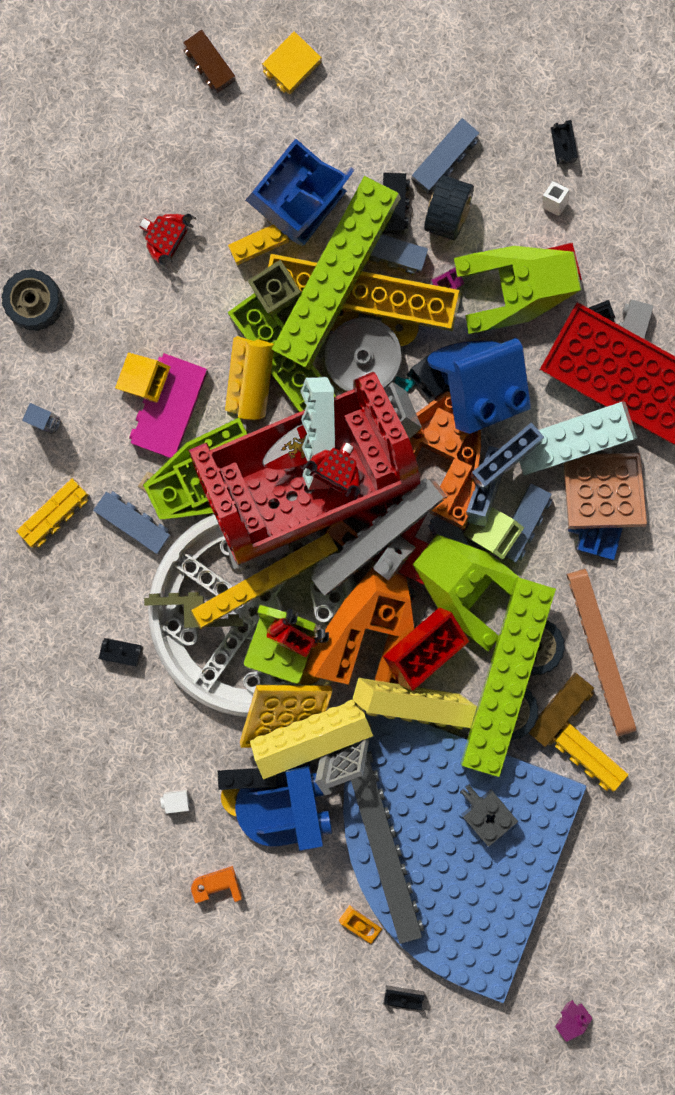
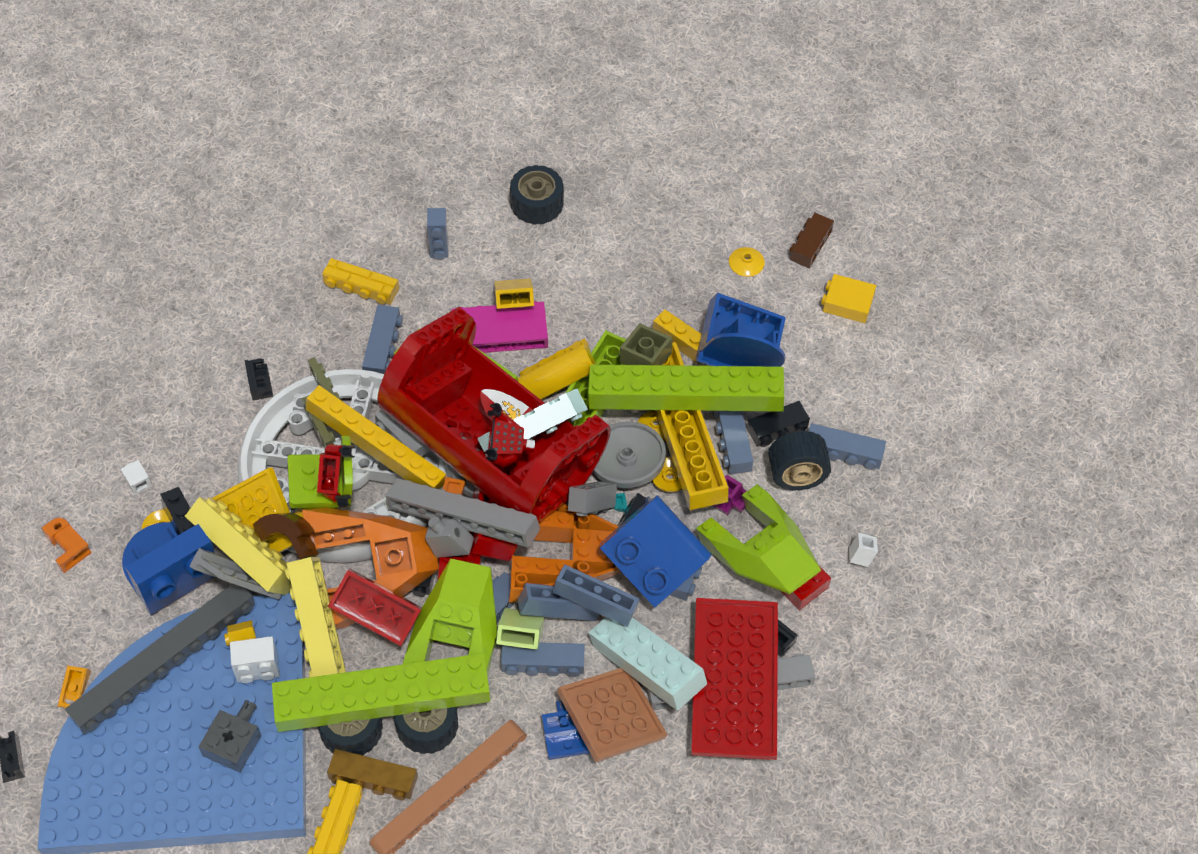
camera: 65 degrees right, 30 degrees down
red torso [139,214,197,269] -> none
black hinge [550,120,578,165] -> none
none -> yellow brick [224,620,257,646]
none -> white brick [230,636,280,683]
none -> reddish brown arch [252,513,319,560]
none -> yellow dish [729,247,765,277]

